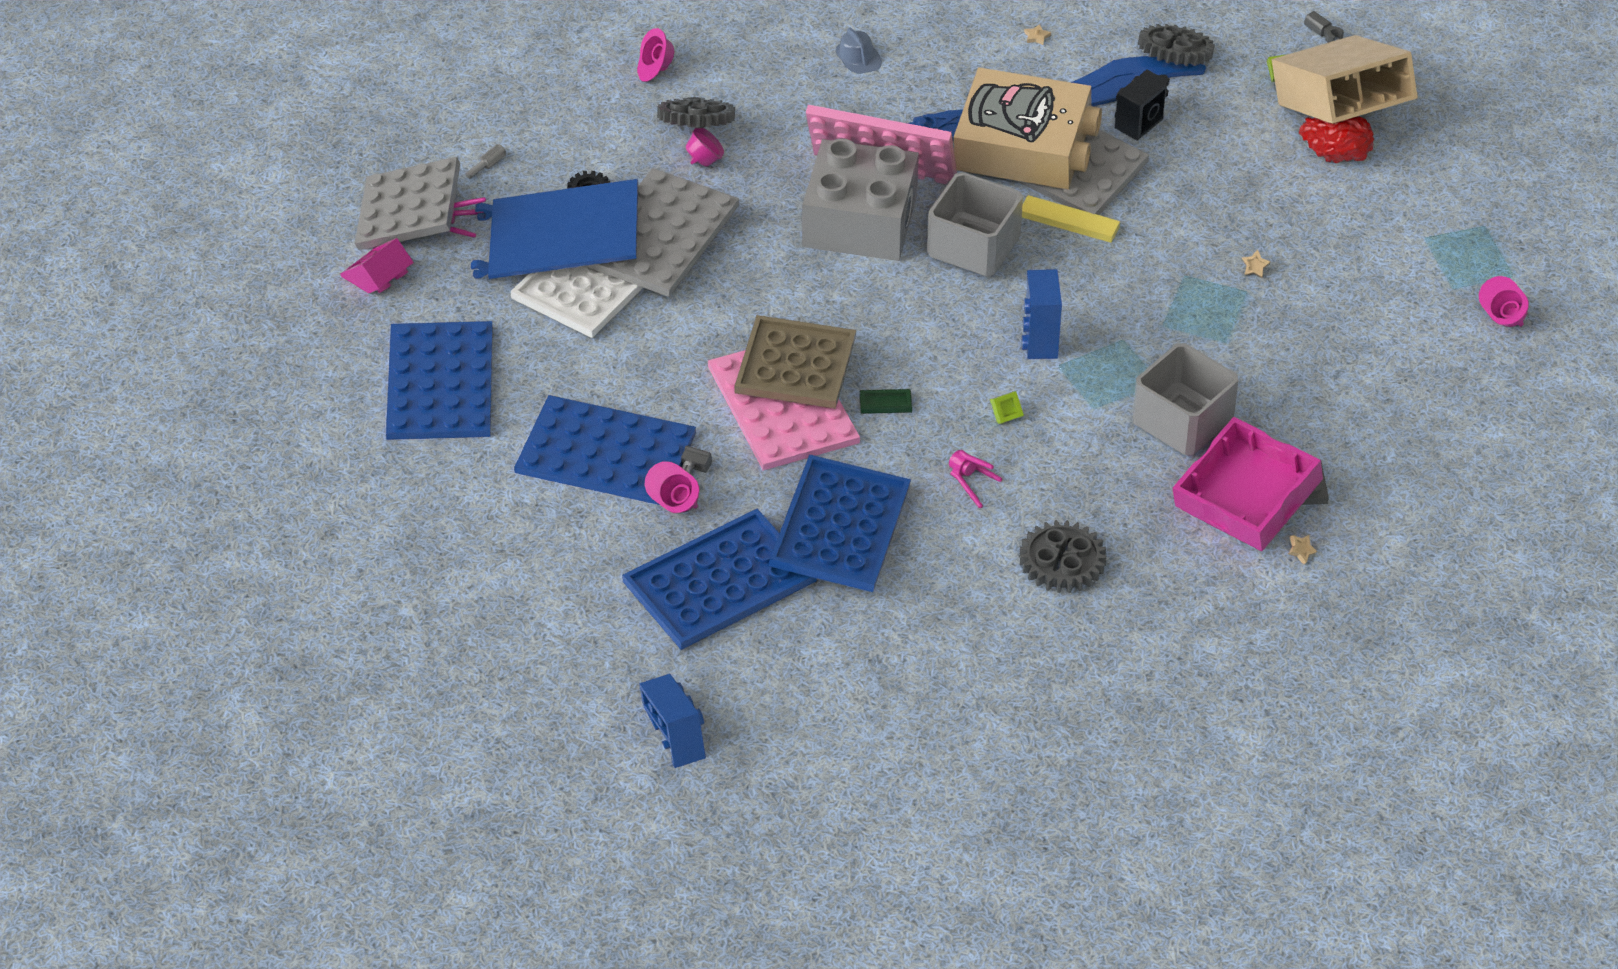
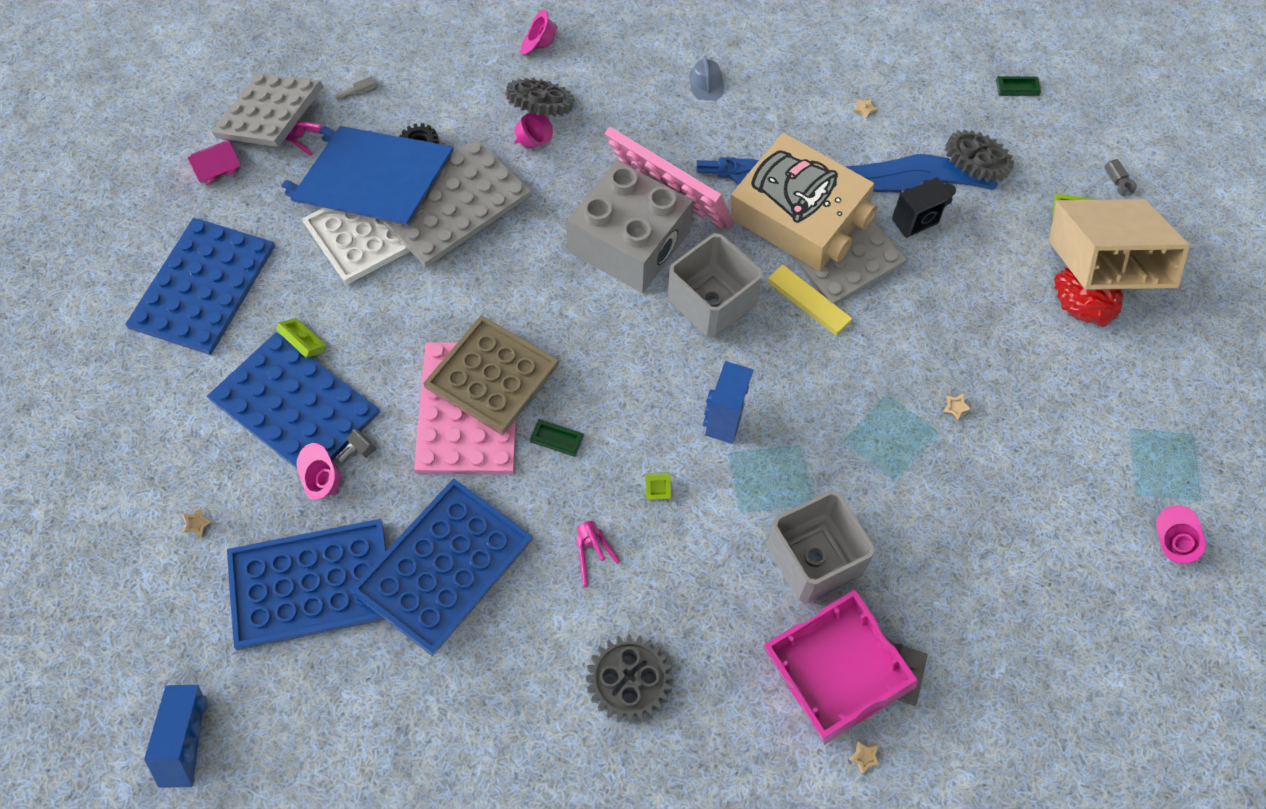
camera: 20 degrees right, 15 degrees up
none -> tan piece [182,508,212,537]
none -> lime plate [276,318,327,358]

